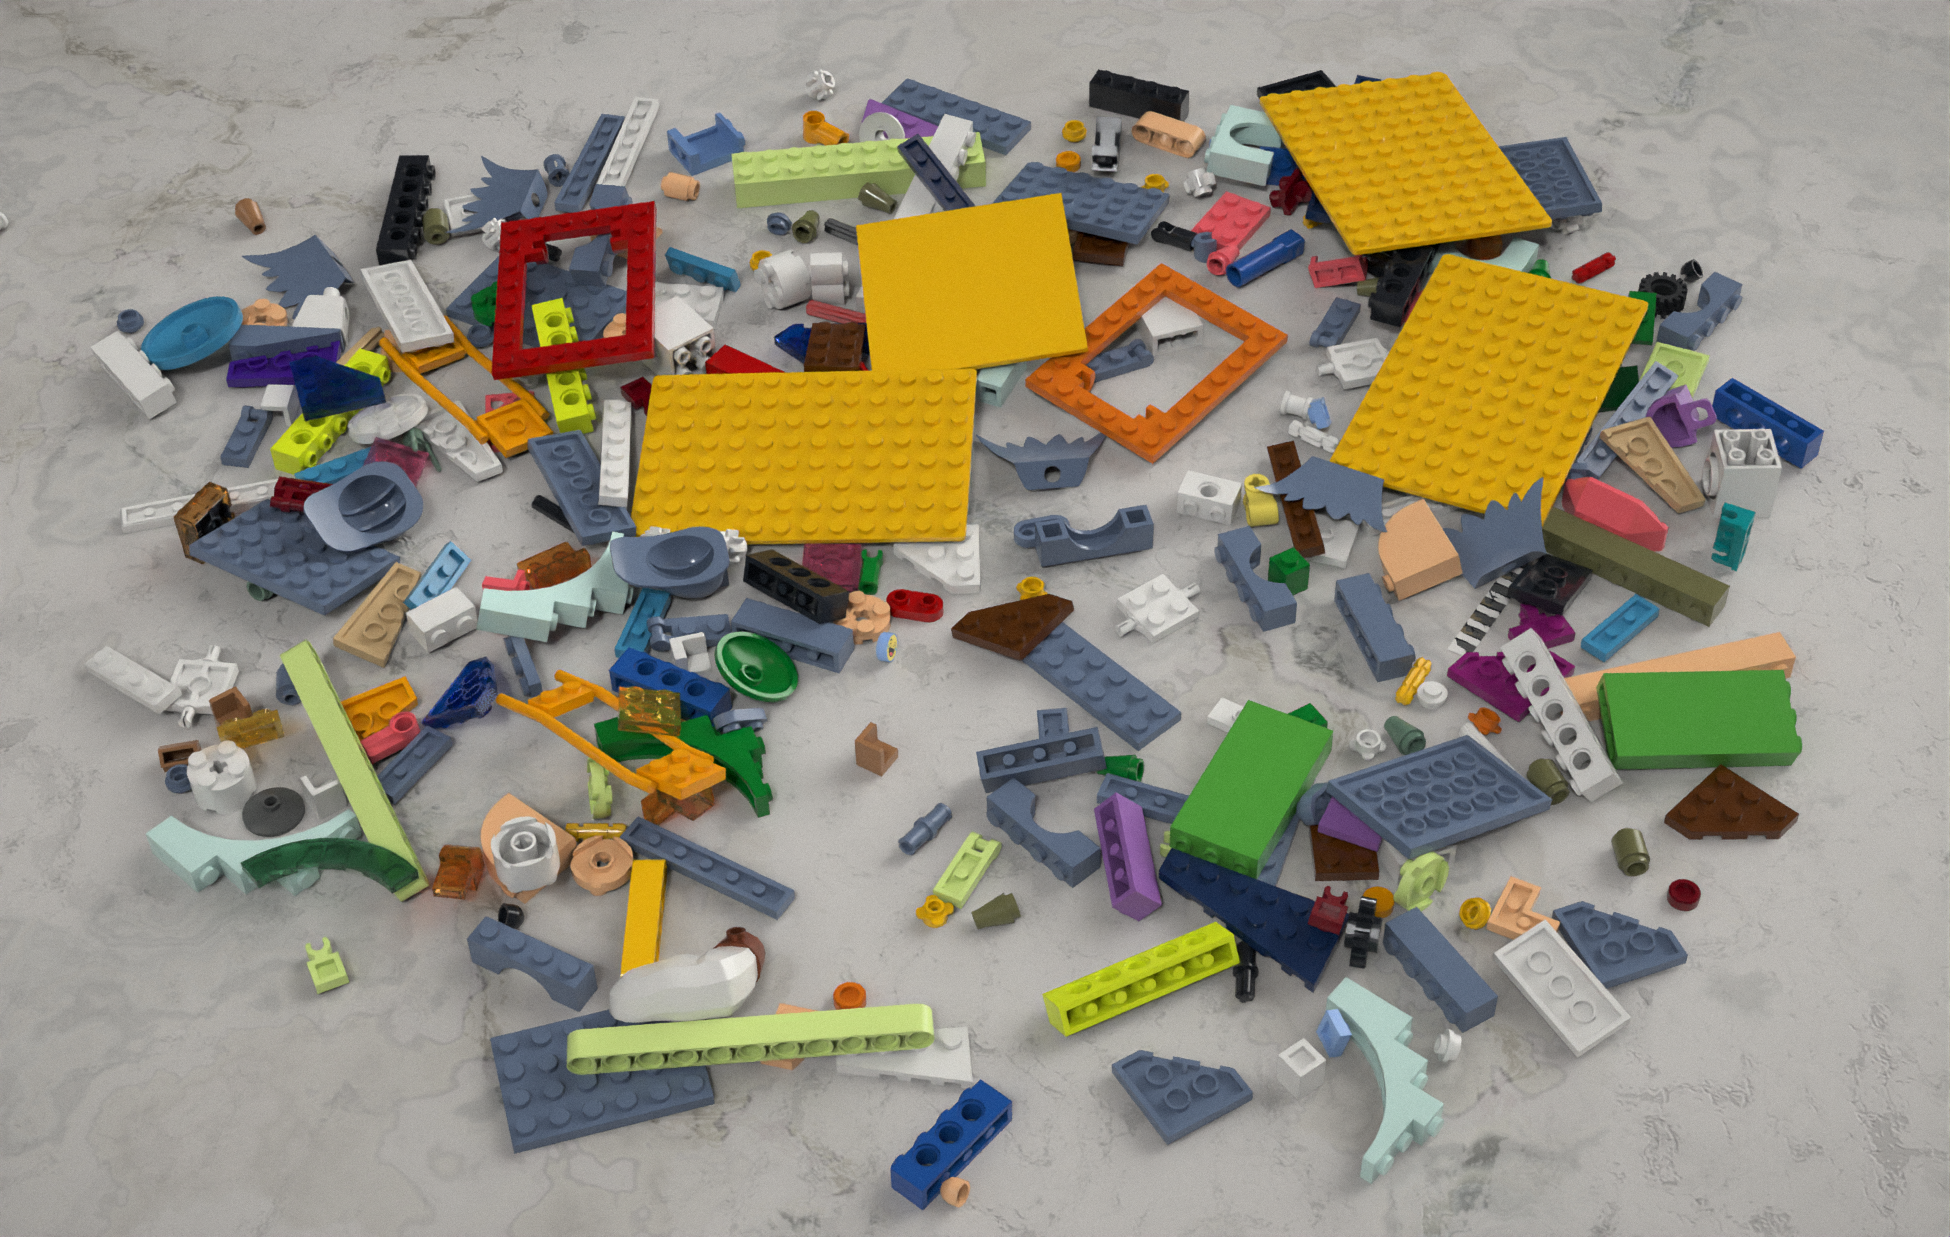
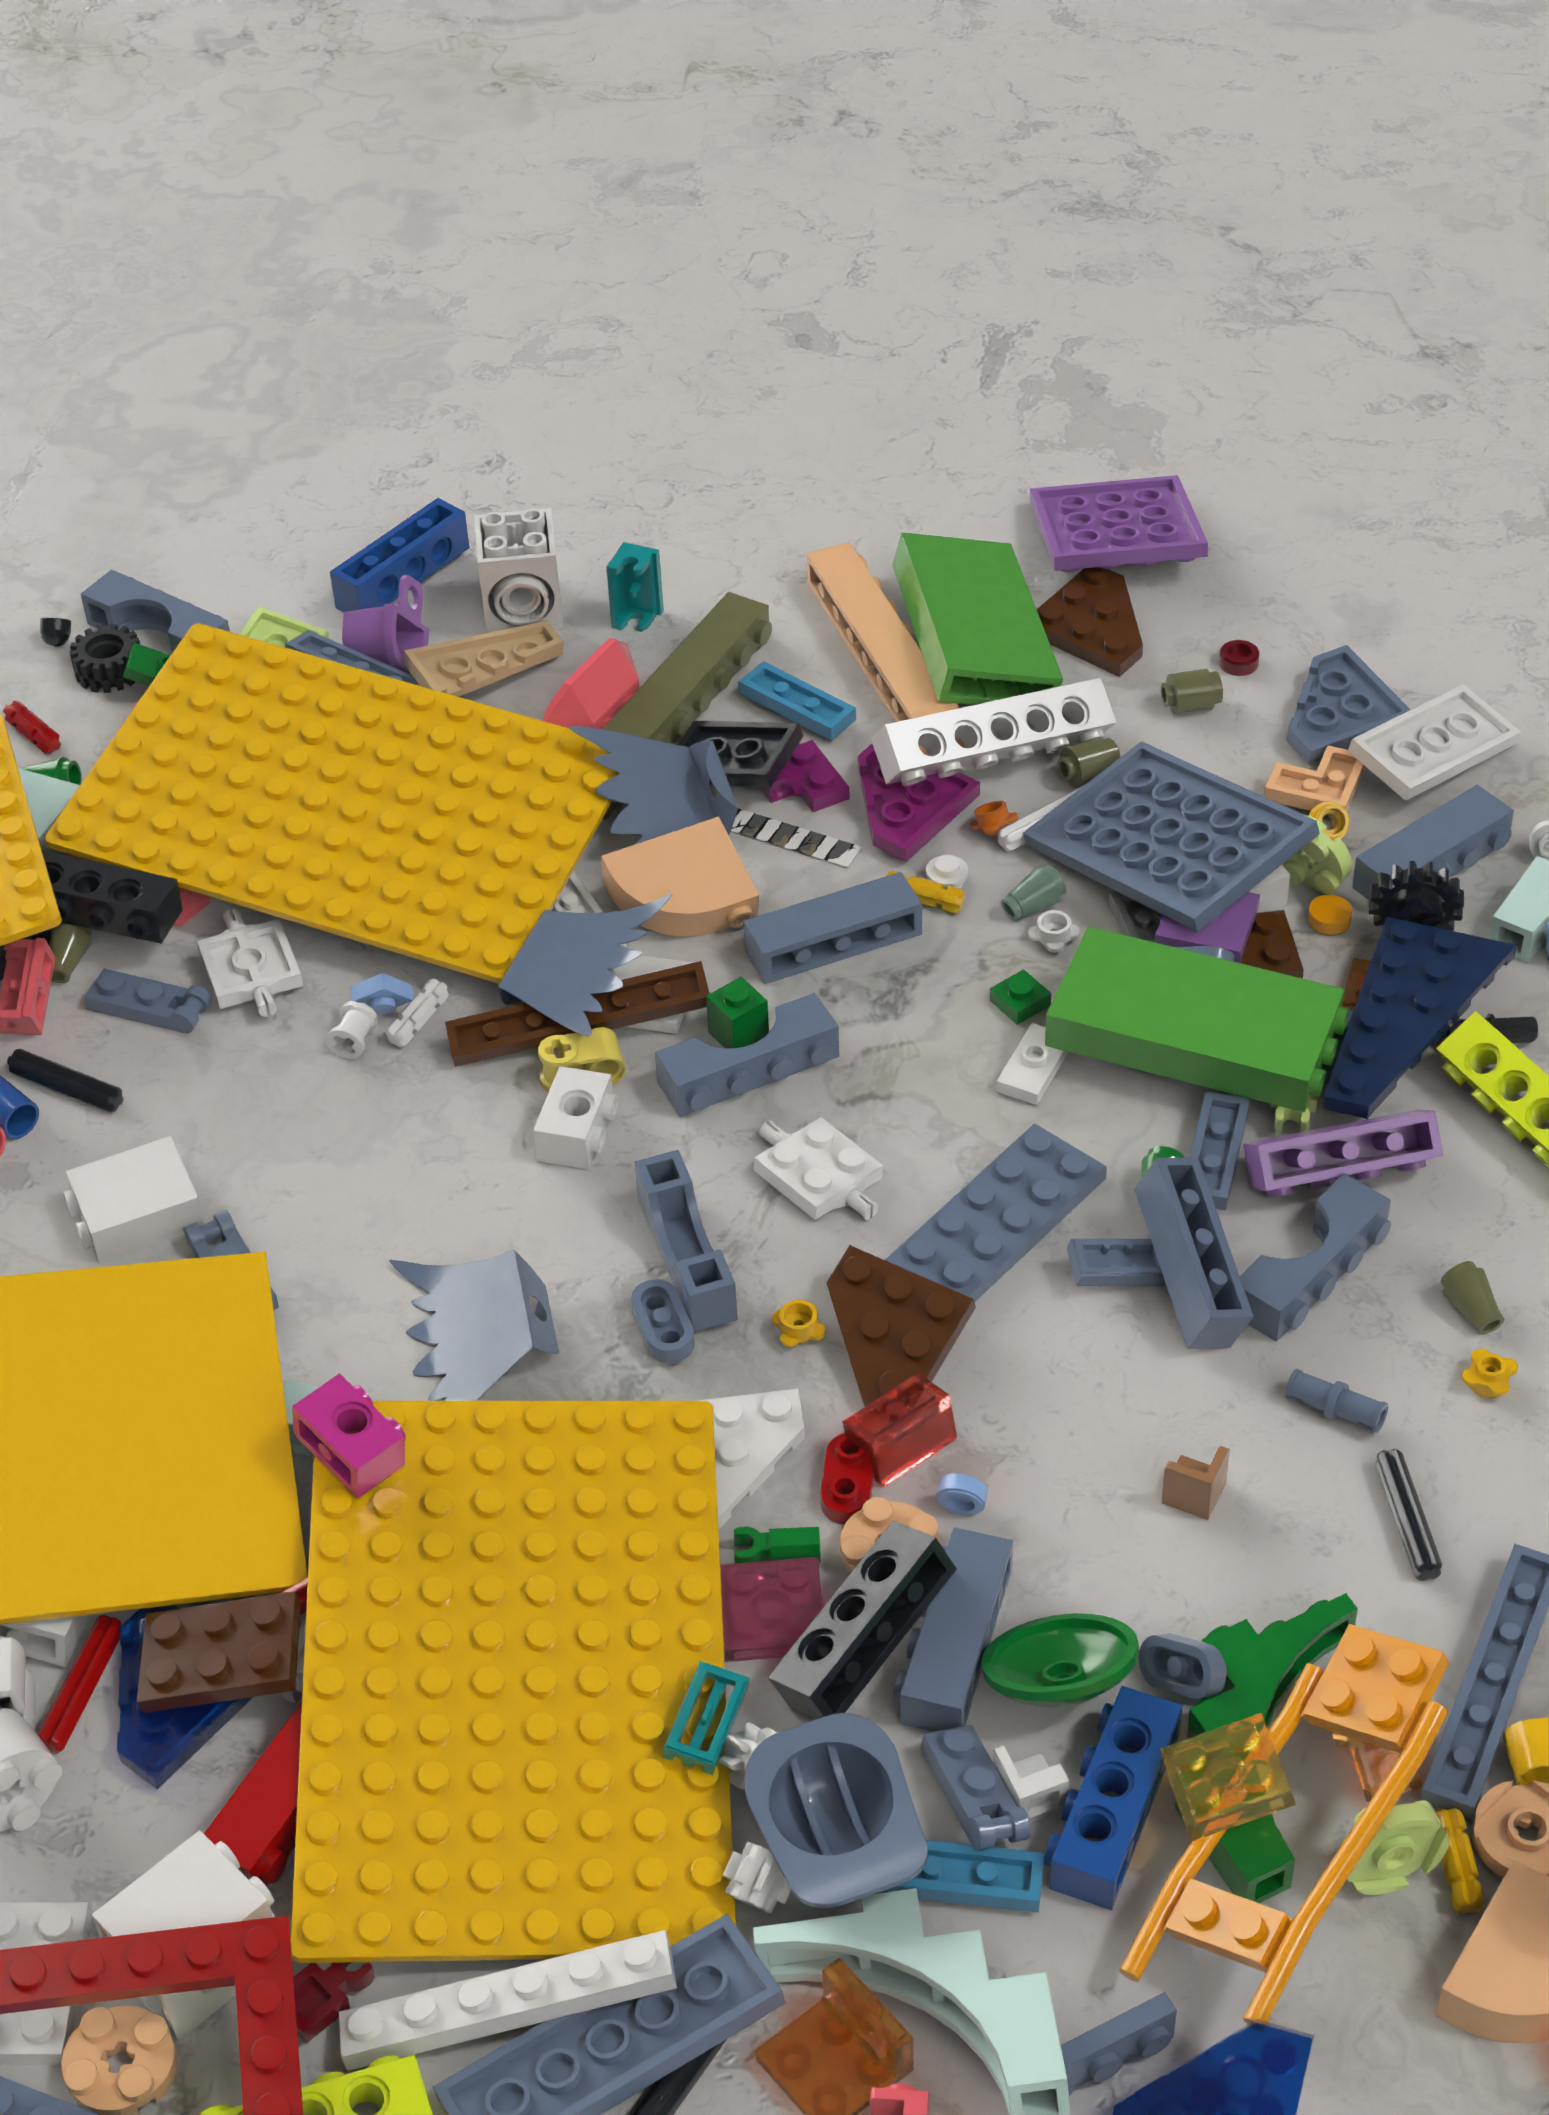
camera: 95 degrees left, 0 degrees up
yellowish green plate [933,831,1002,909] -> none
orange plate [1025,263,1288,464] -> none
dark red plate [1308,886,1348,935] -> none
none -> black axle [7,1049,124,1112]
none -> dark pink brick [292,1373,406,1498]
none -> teal tile [663,1661,750,1775]
none -> clear red panel [842,1373,957,1487]
none -> medium lavender plate [1030,475,1208,573]
none -> black axle [1375,1448,1442,1581]

